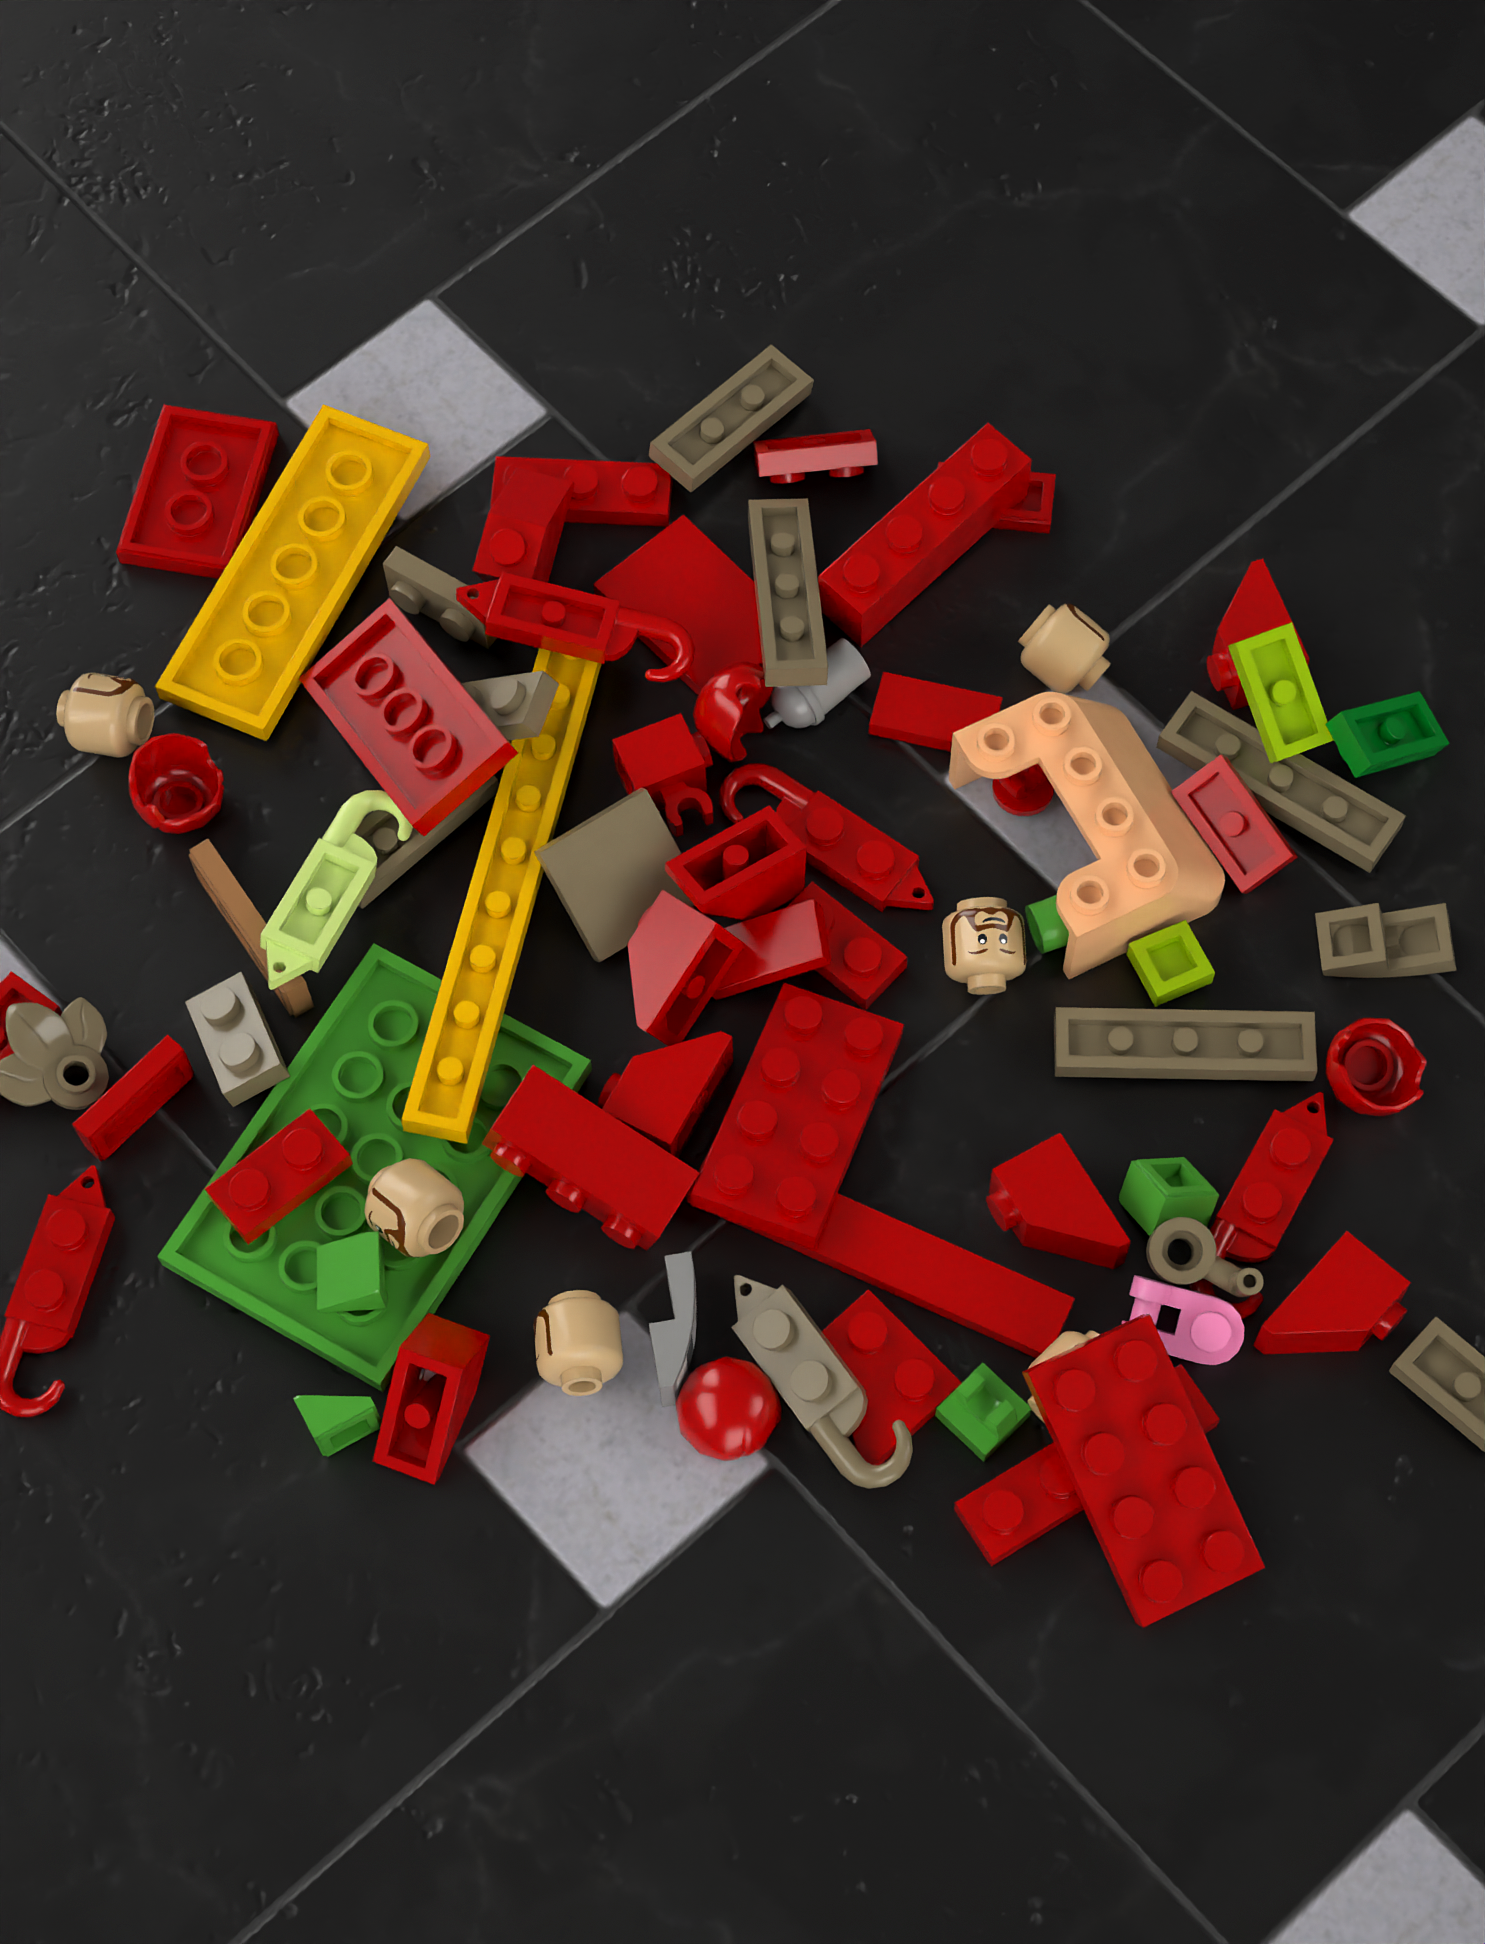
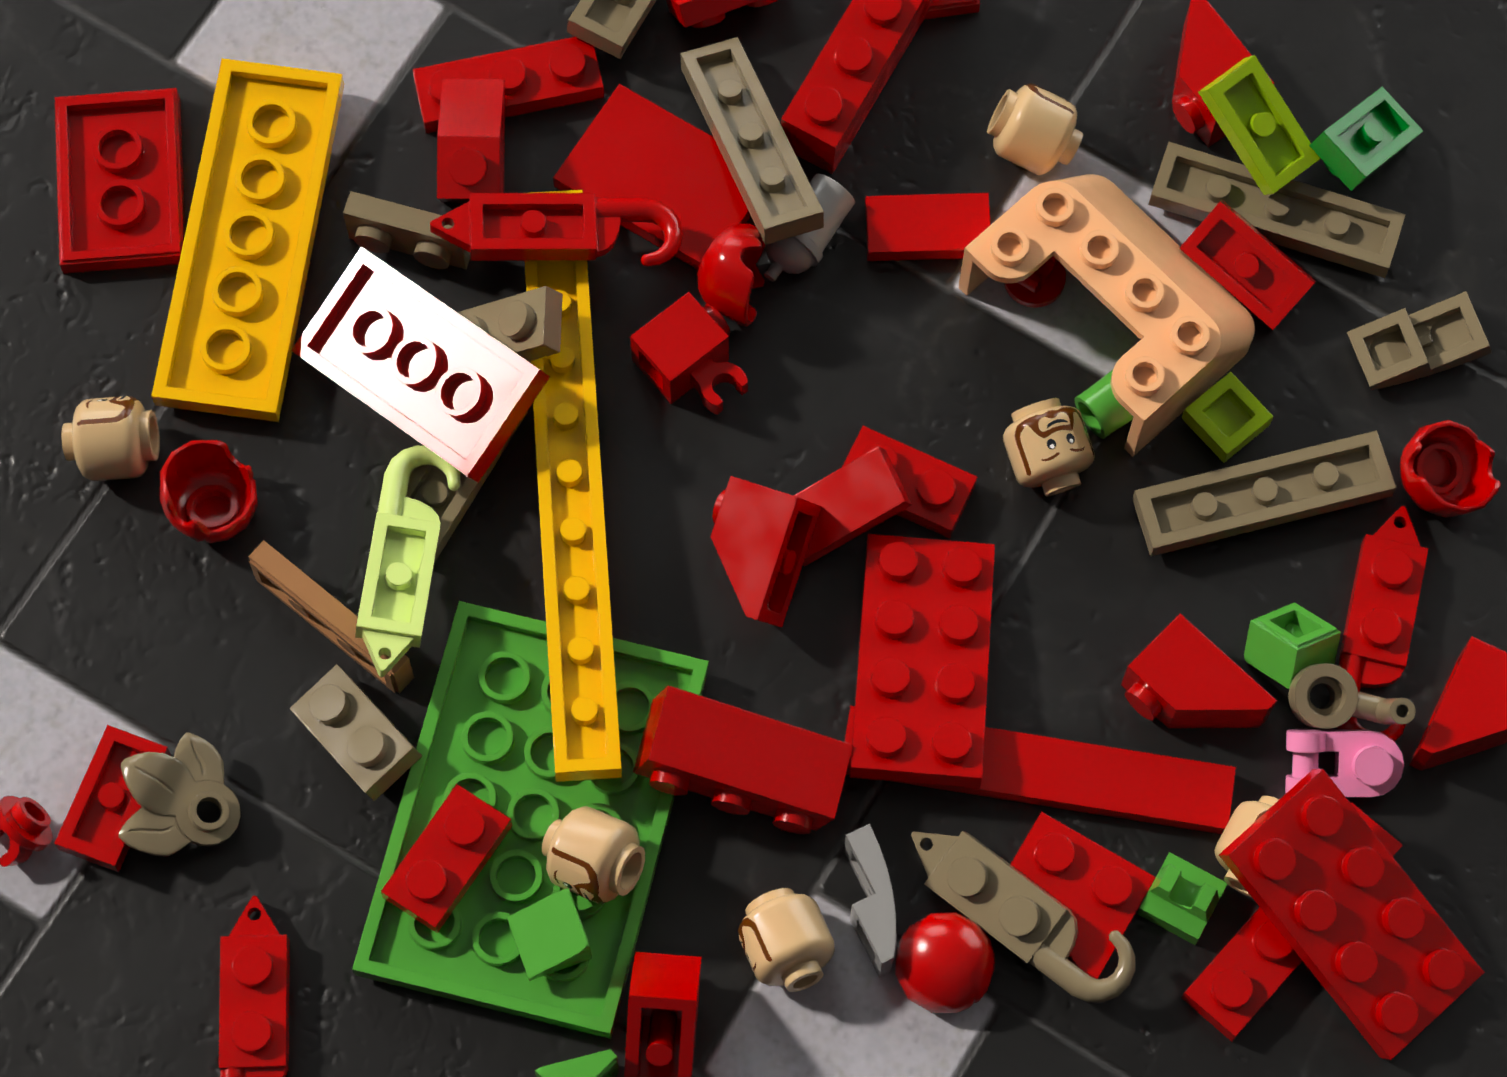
camera: 20 degrees left, 5 degrees up
red tile [72,1035,194,1162] -> none
dark tan tile [534,788,694,962] -> none
red slope [598,1031,734,1158] -> none
red slope [665,805,807,920] -> none
red plate [719,763,934,912] -> none

